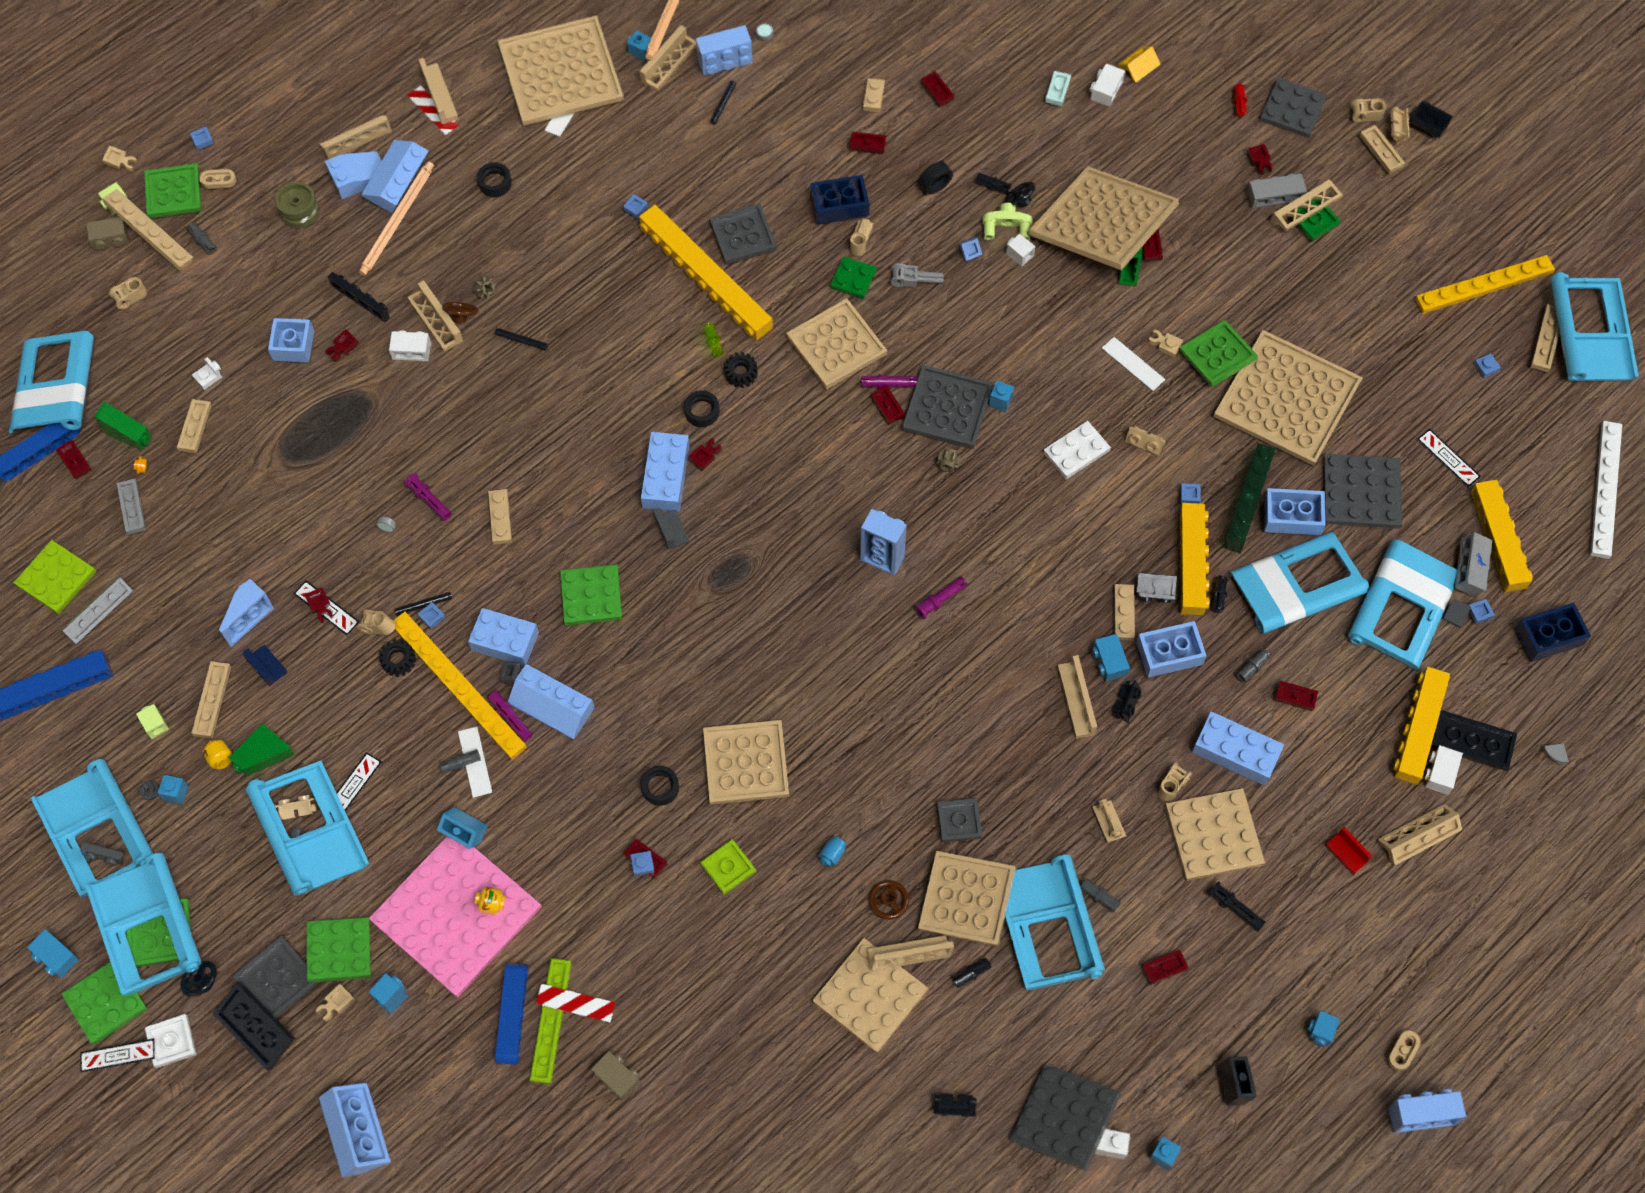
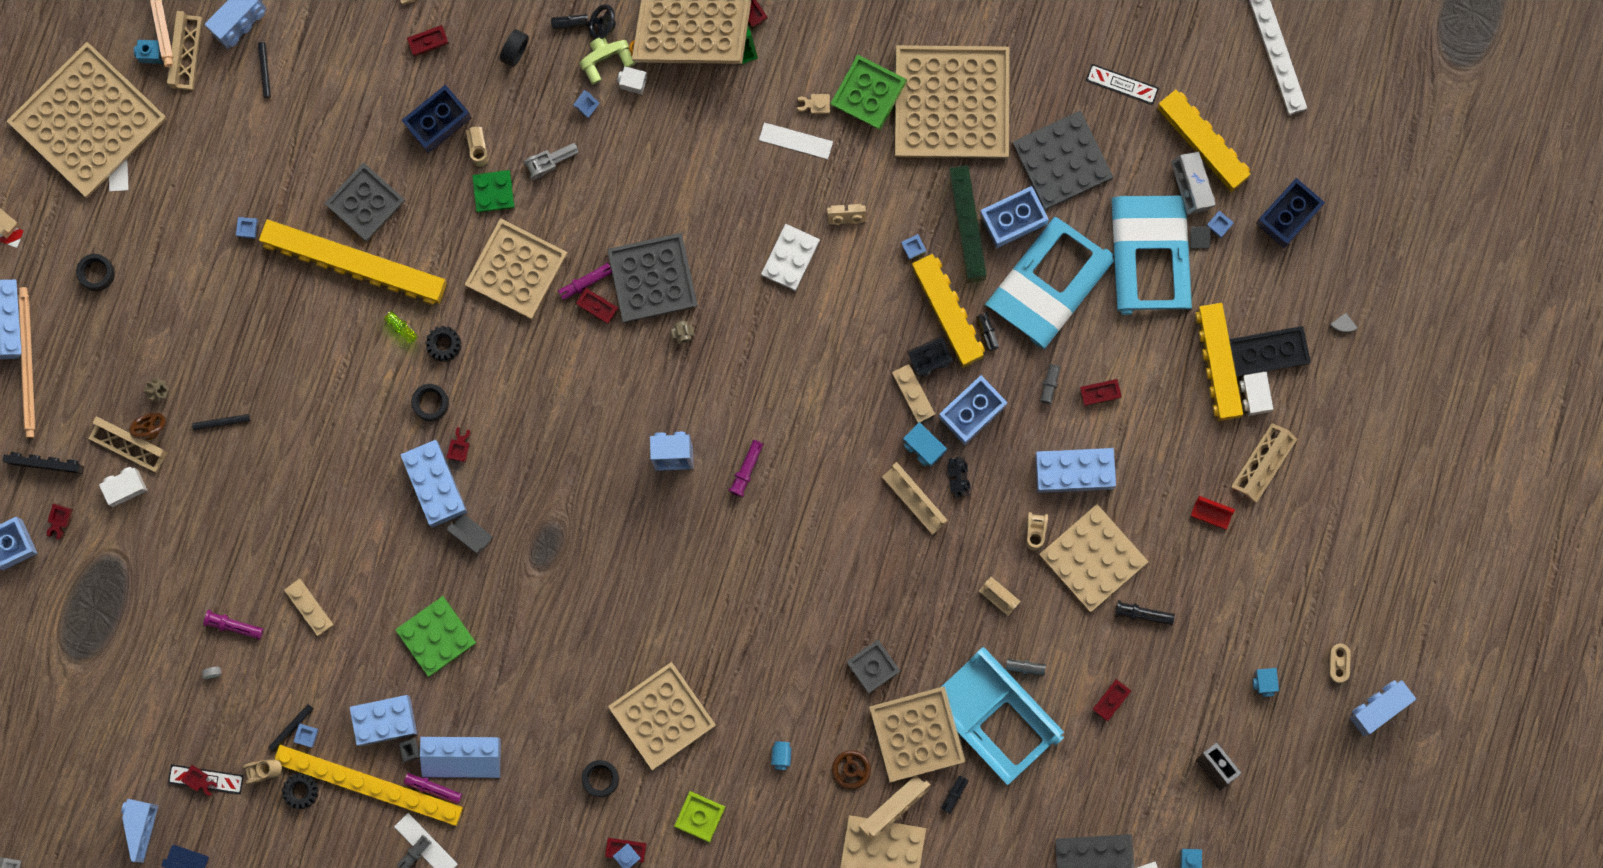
camera: 25 degrees left, 15 degrees up
dark azure brick [989,381,1014,412] -> none

